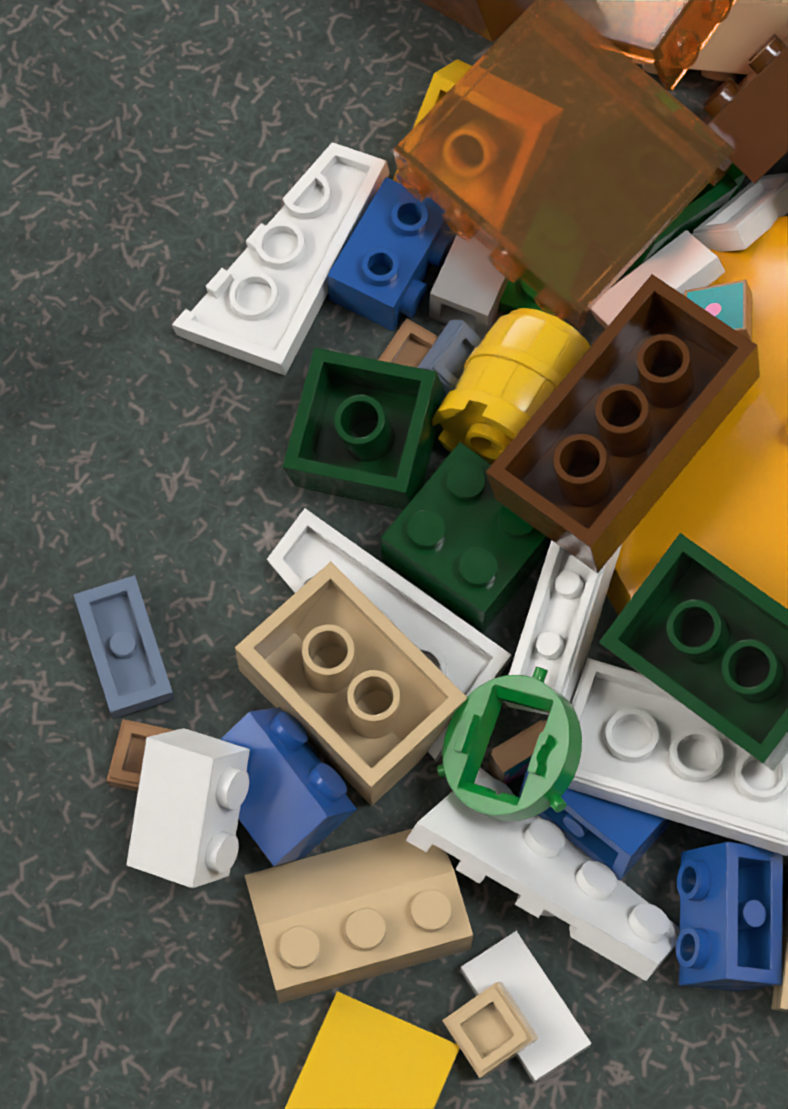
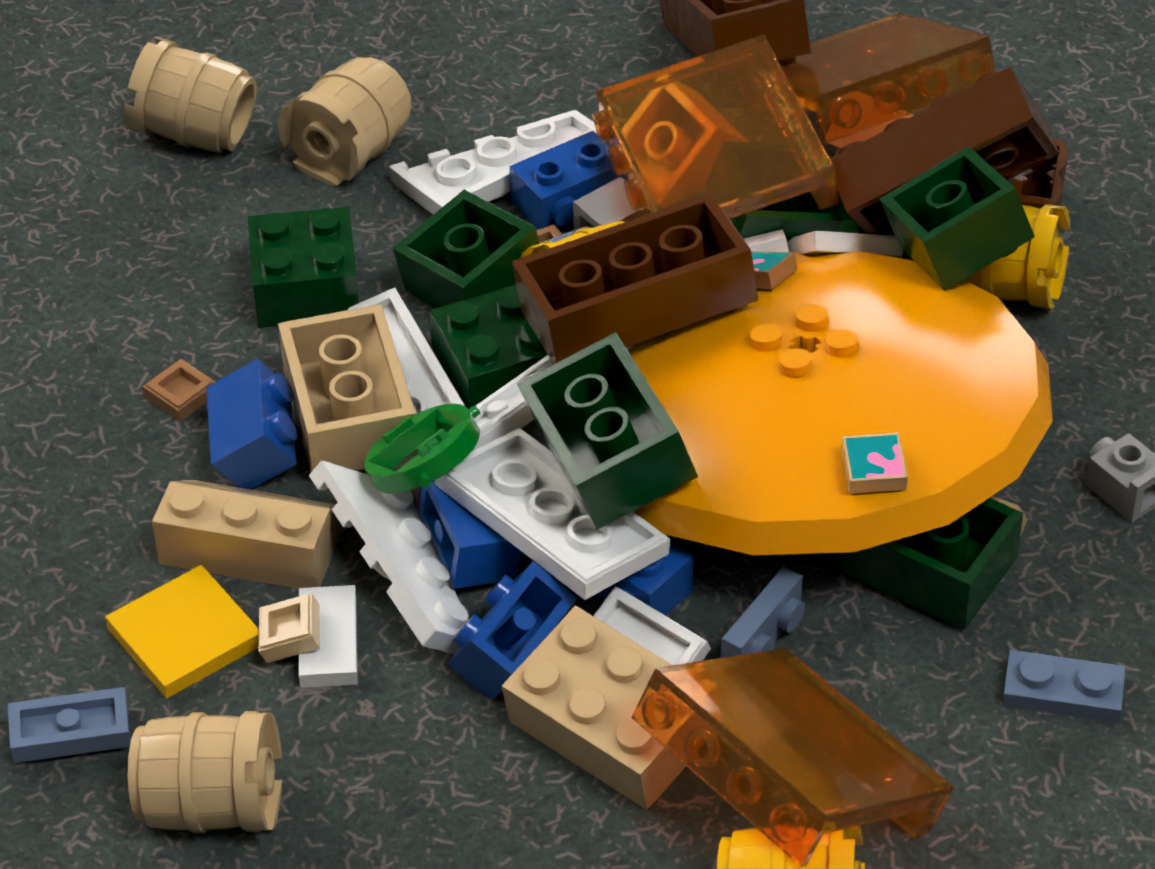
camera: 30 degrees right, 25 degrees down
sand blue plate [74,575,174,719] -> none
white brick [127,728,250,888] -> none
none -> dark green brick [247,207,359,328]
none -> tan piece [278,57,412,186]

